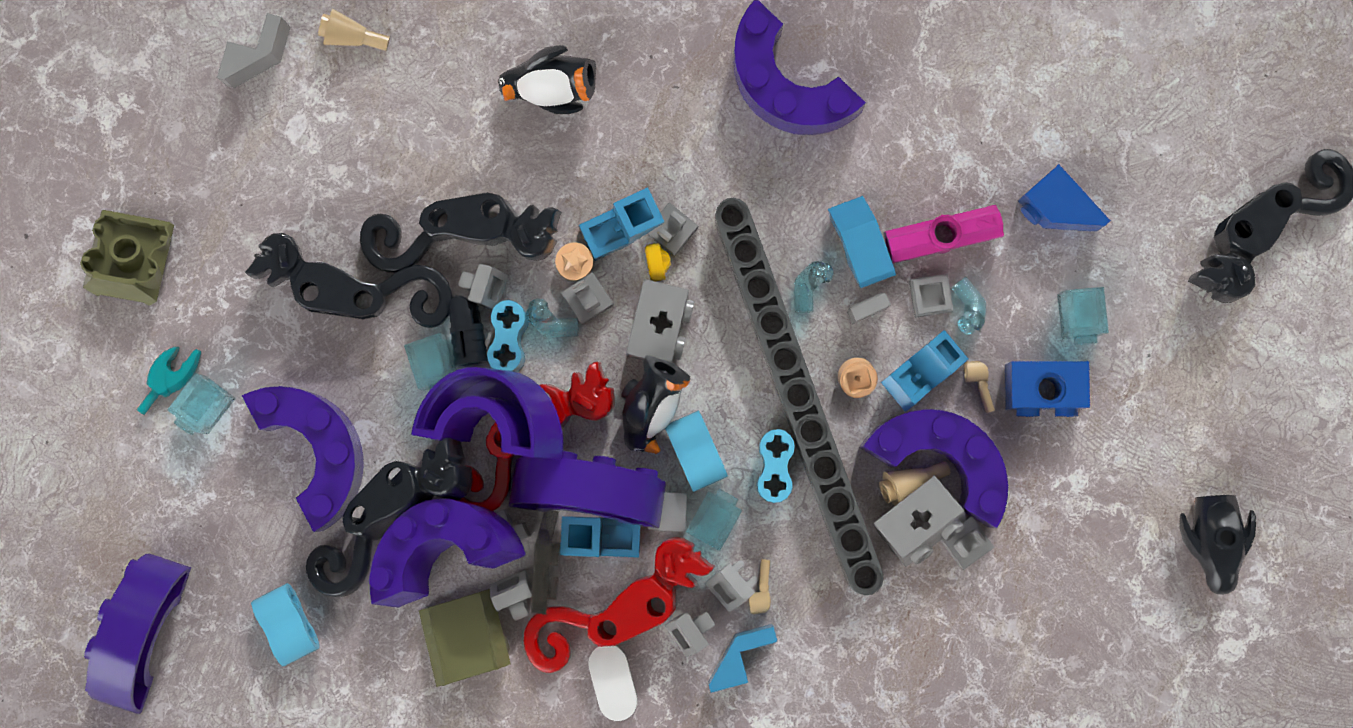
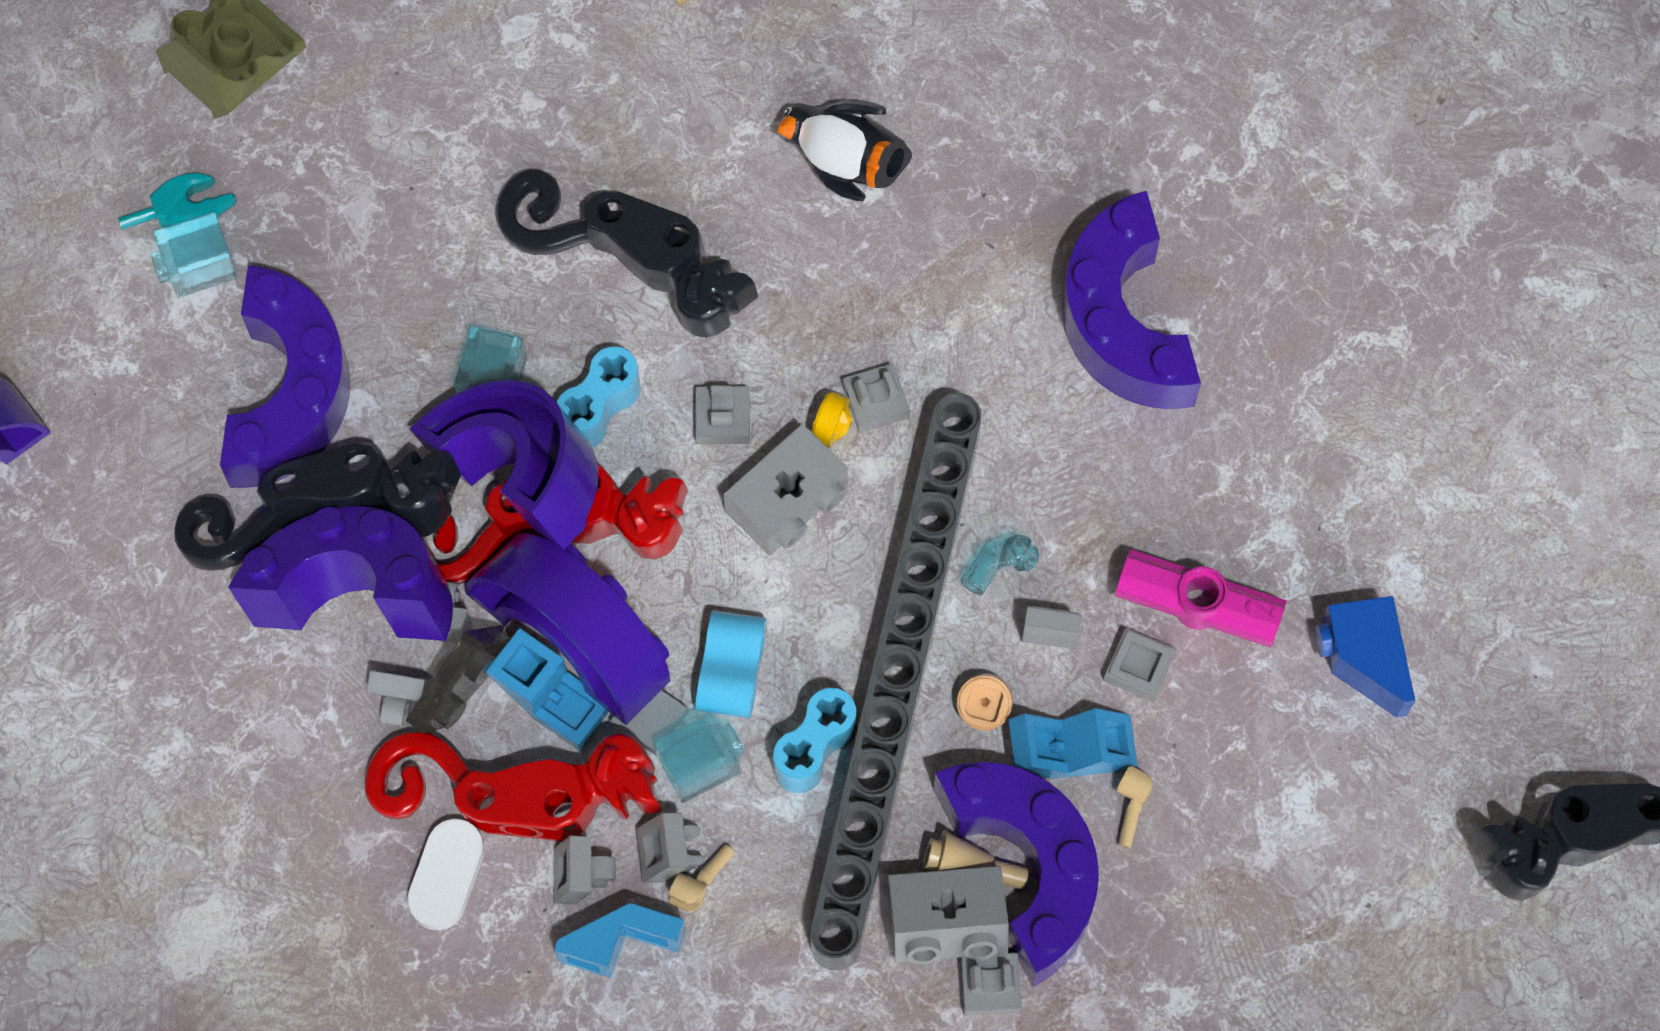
camera: 25 degrees right, 15 degrees down
black animal [245,233,452,328] -> none
medium azure axle [251,583,320,666] -> none
olive slope [418,589,511,687] -> none
black hinge [449,295,488,366] -> none
light grey tile [458,263,509,310] -> none
clear light blue arm [526,298,578,338] -> none
light nougat tile [555,242,594,282] -> none
dark azure slope [579,187,664,261] -> none
black animal [621,355,690,454] -> none
dark azure slope [828,196,896,289] -> none
clear light blue arm [952,277,986,335] -> none
blue brick [1005,361,1090,417] -> none
clear light blue brick [1057,287,1109,345] -> none

